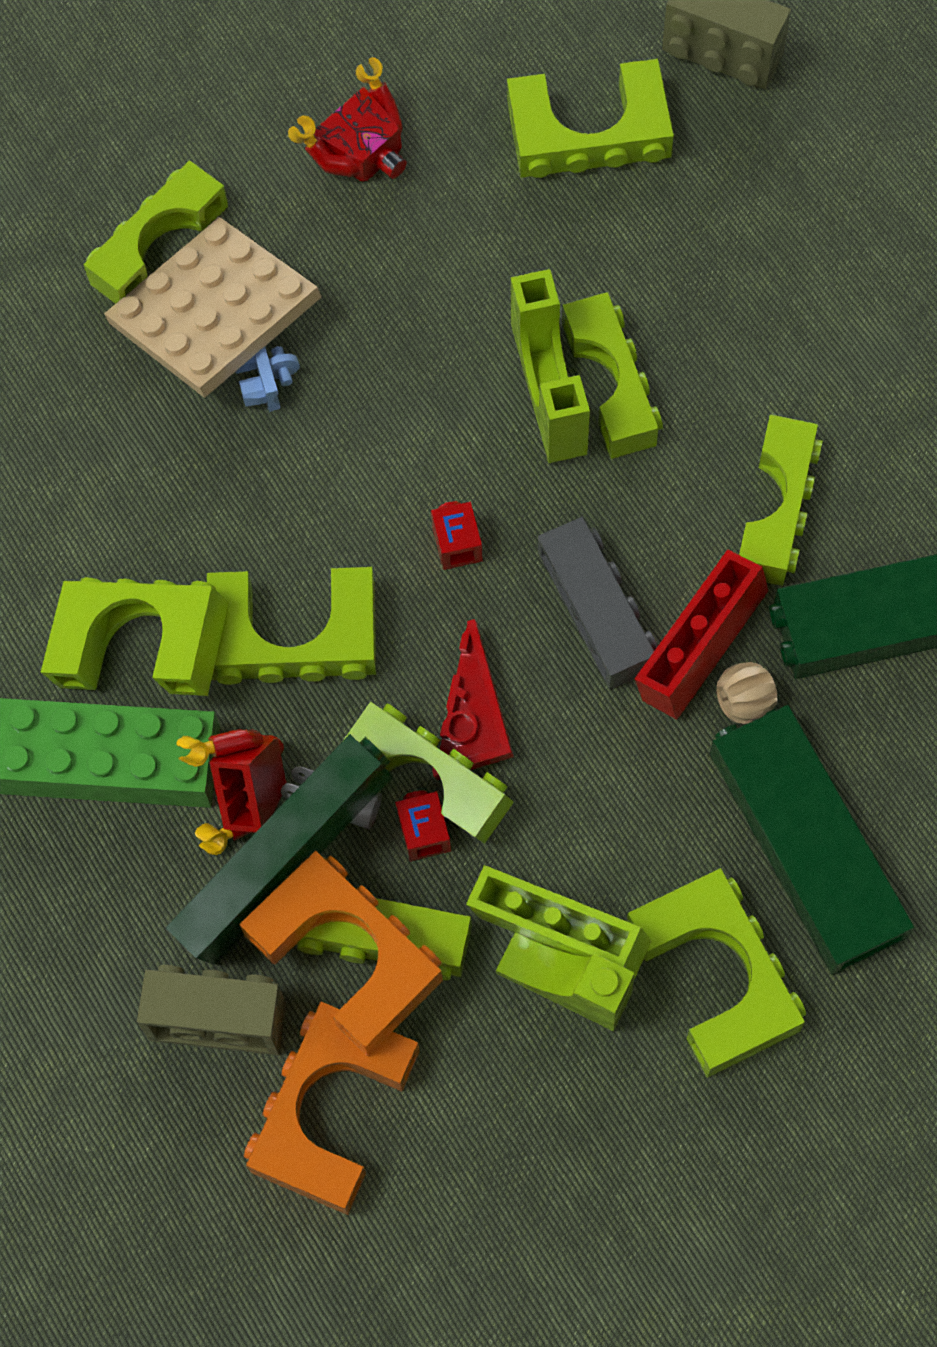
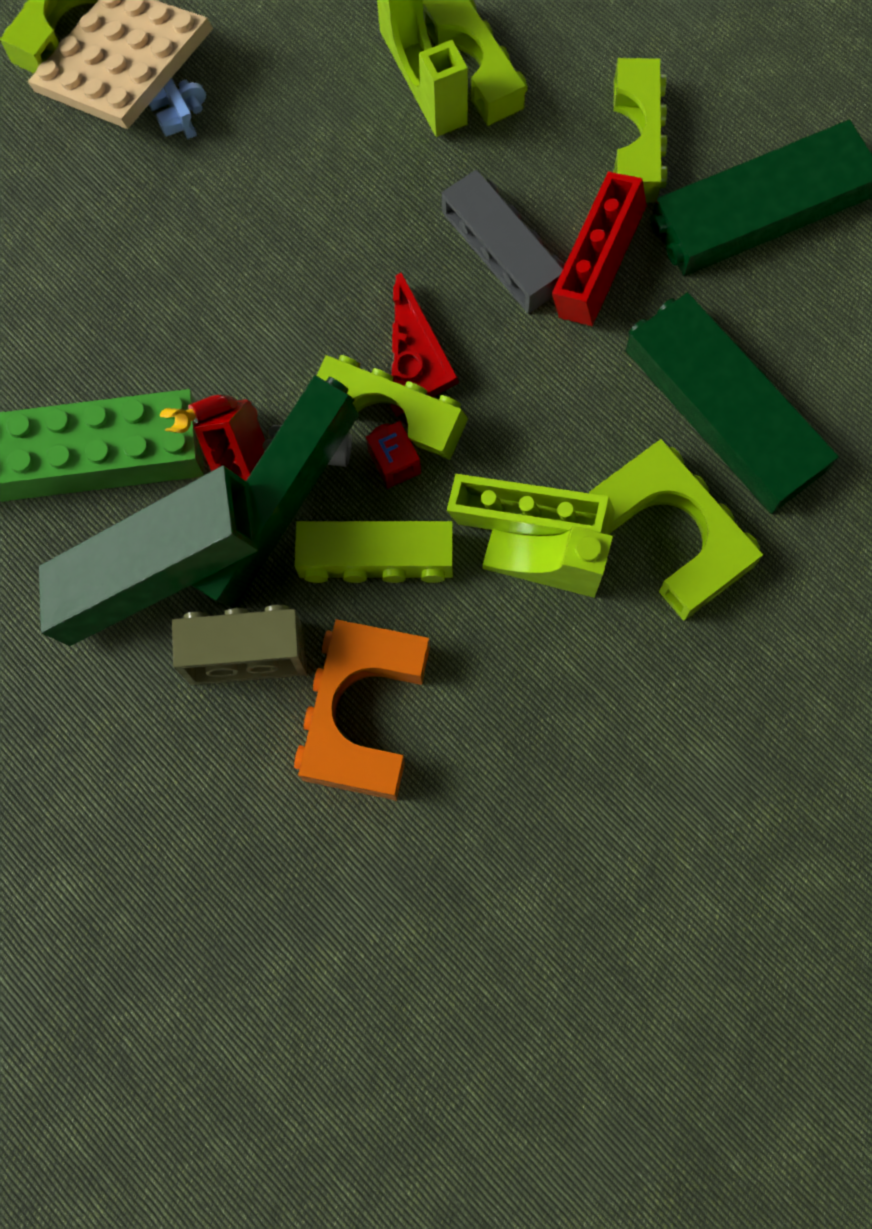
camera: 10 degrees left, 5 degrees up
lime arch [40,577,229,696] -> none
lime arch [207,567,376,685] -> none
orange arch [239,850,443,1056] -> none
red brick [431,501,483,570] -> none
tan piece [717,662,777,725] -> none
none -> brick [39,465,258,646]

